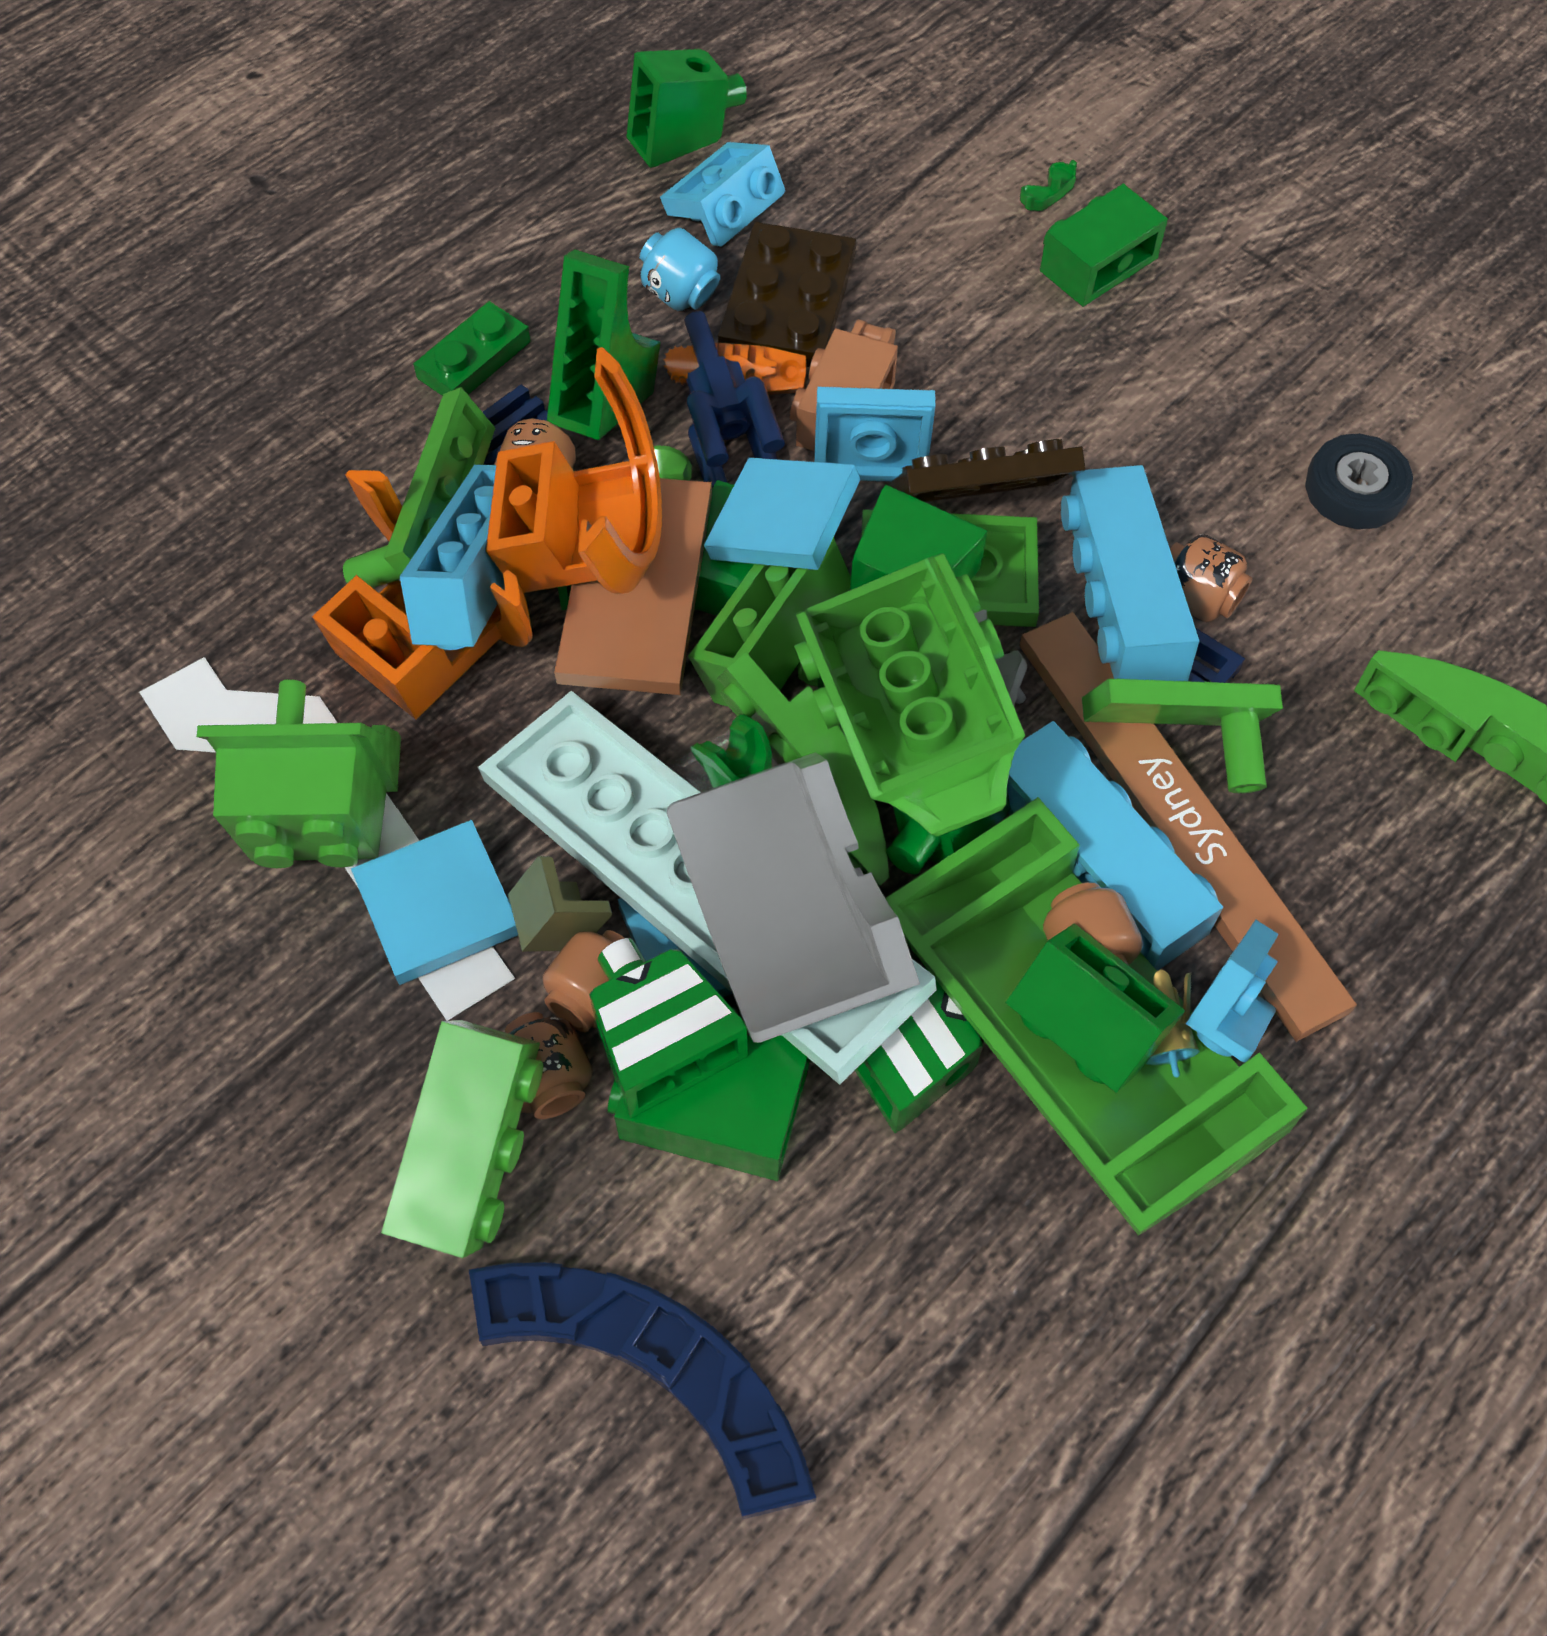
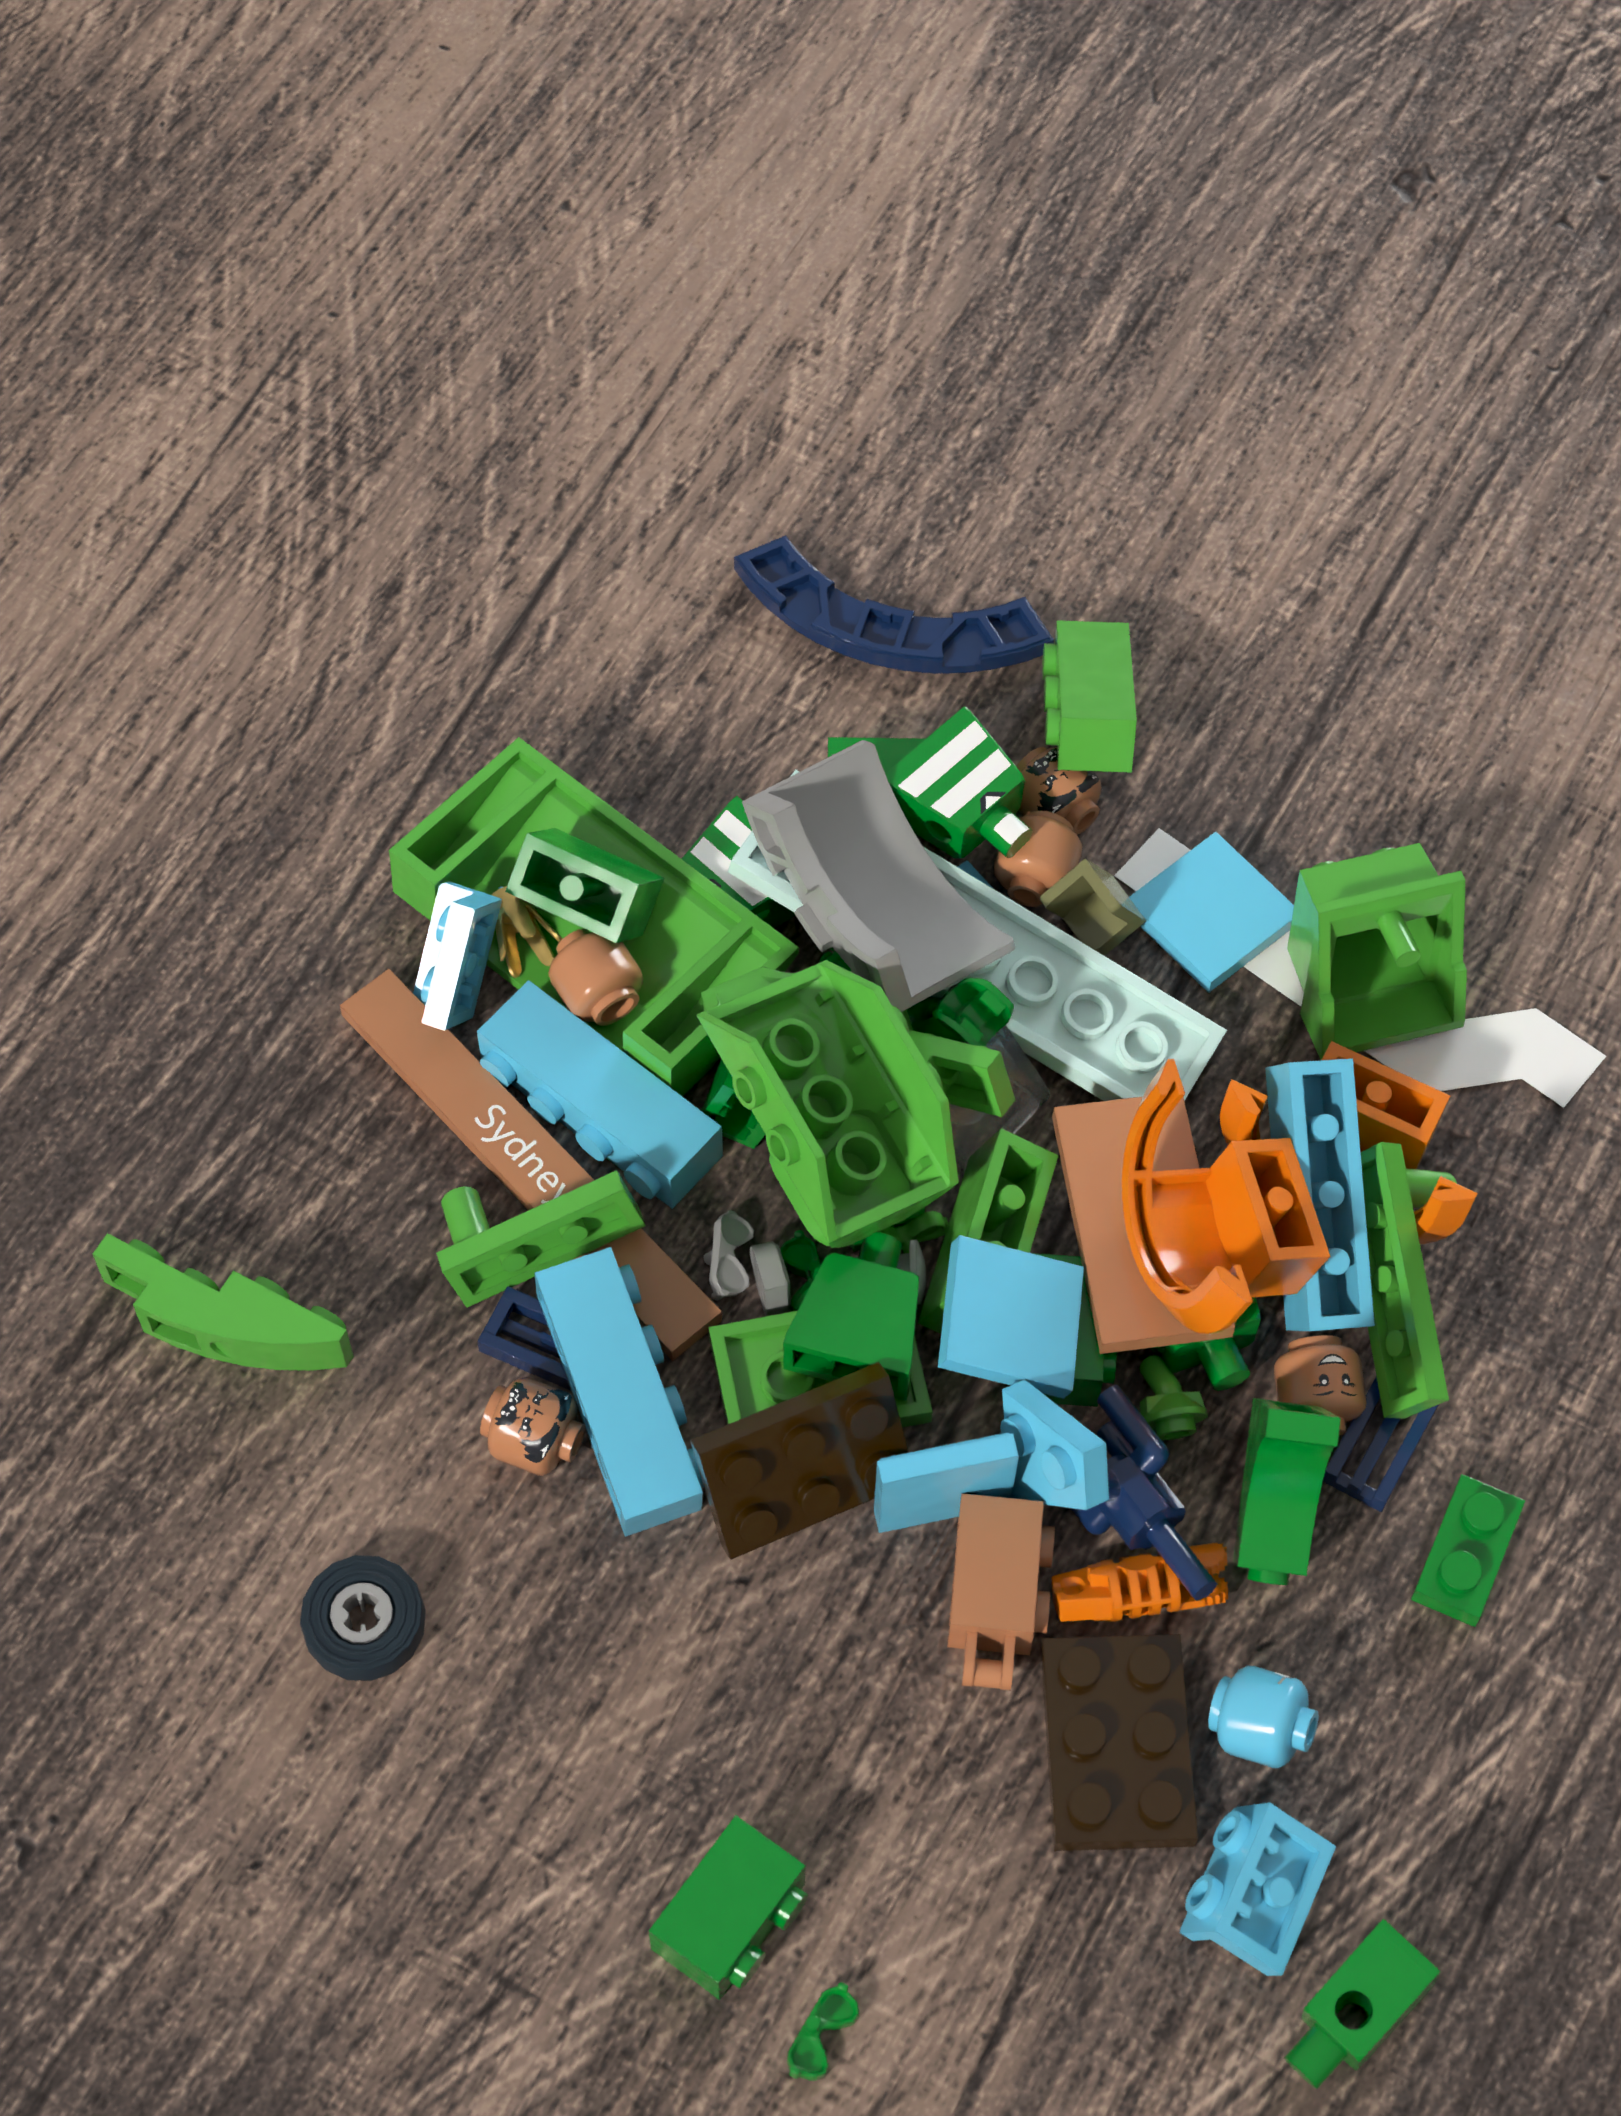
camera: 165 degrees right, 0 degrees up
none -> medium azure wing [1001,1379,1109,1510]

